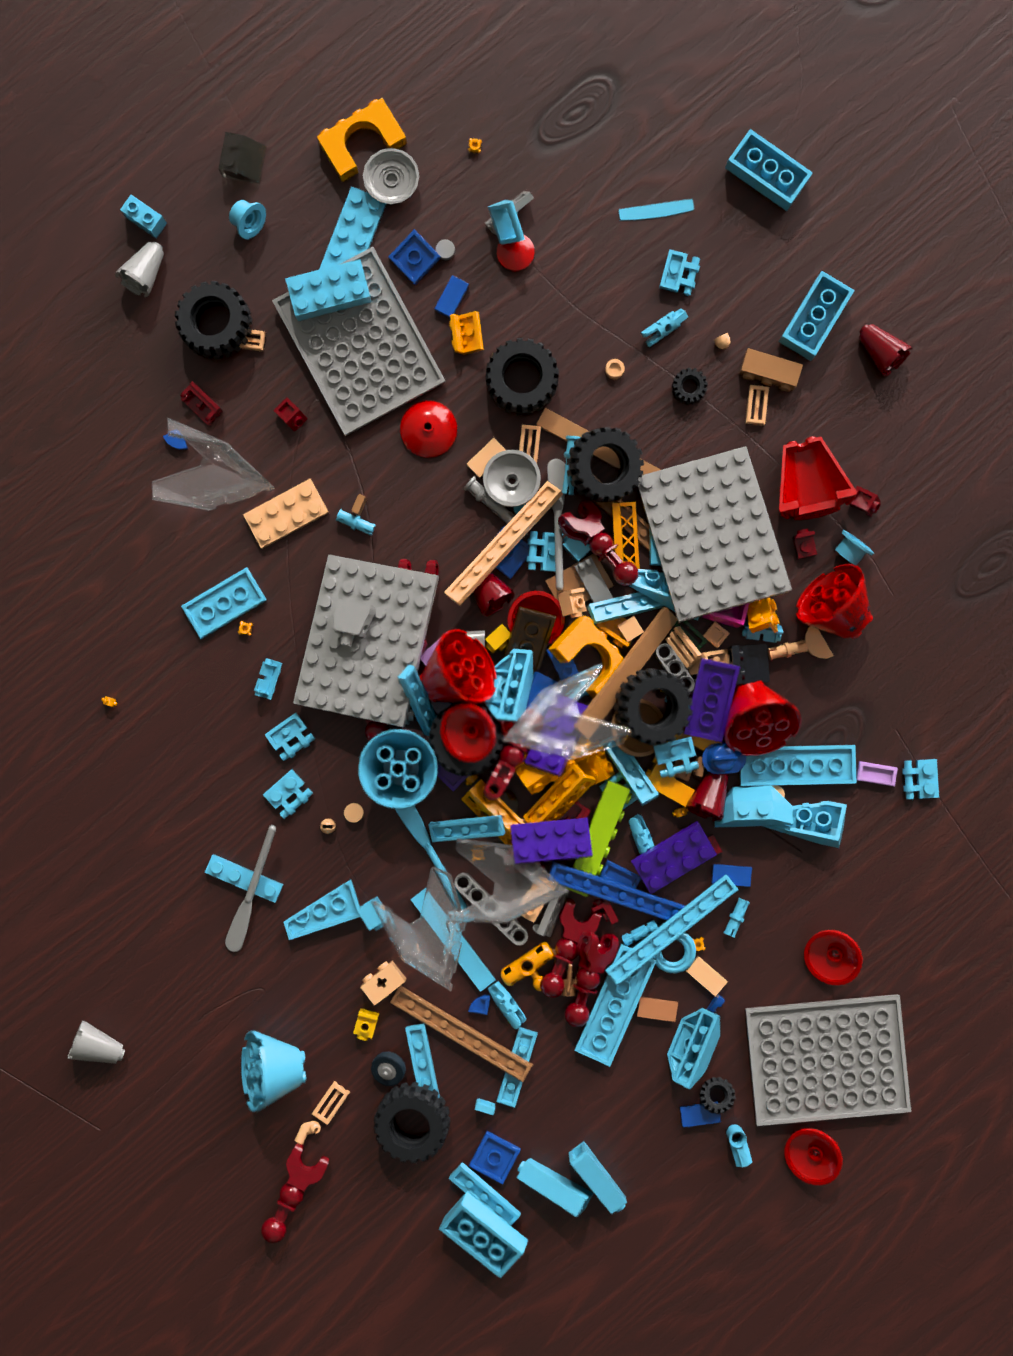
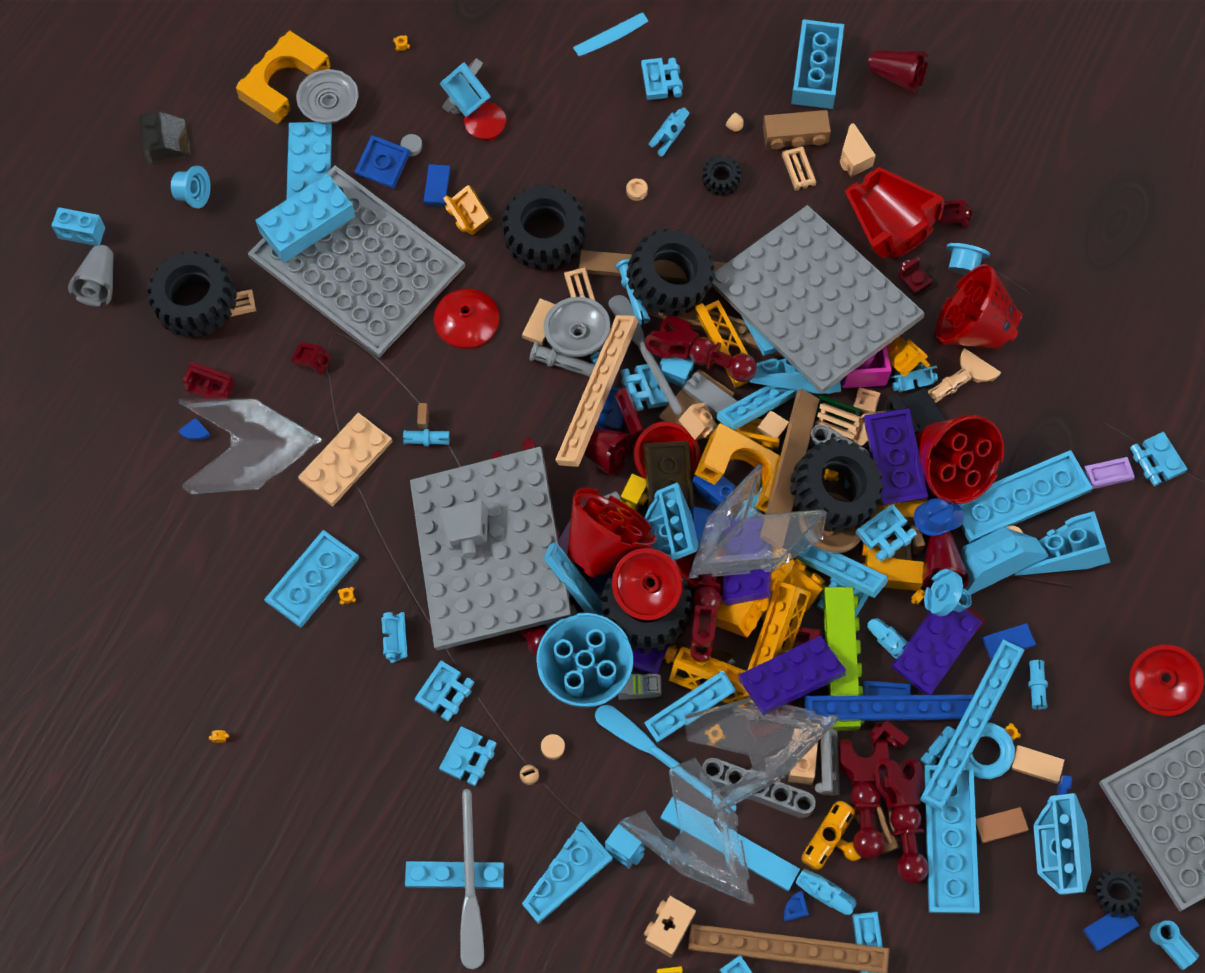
camera: 25 degrees left, 20 degrees down
none -> dark red slope [615,388,644,439]
none -> light grey leg [618,674,662,700]
none -> light nougat slope [840,123,876,177]
none -> medium azure tile [924,569,972,617]

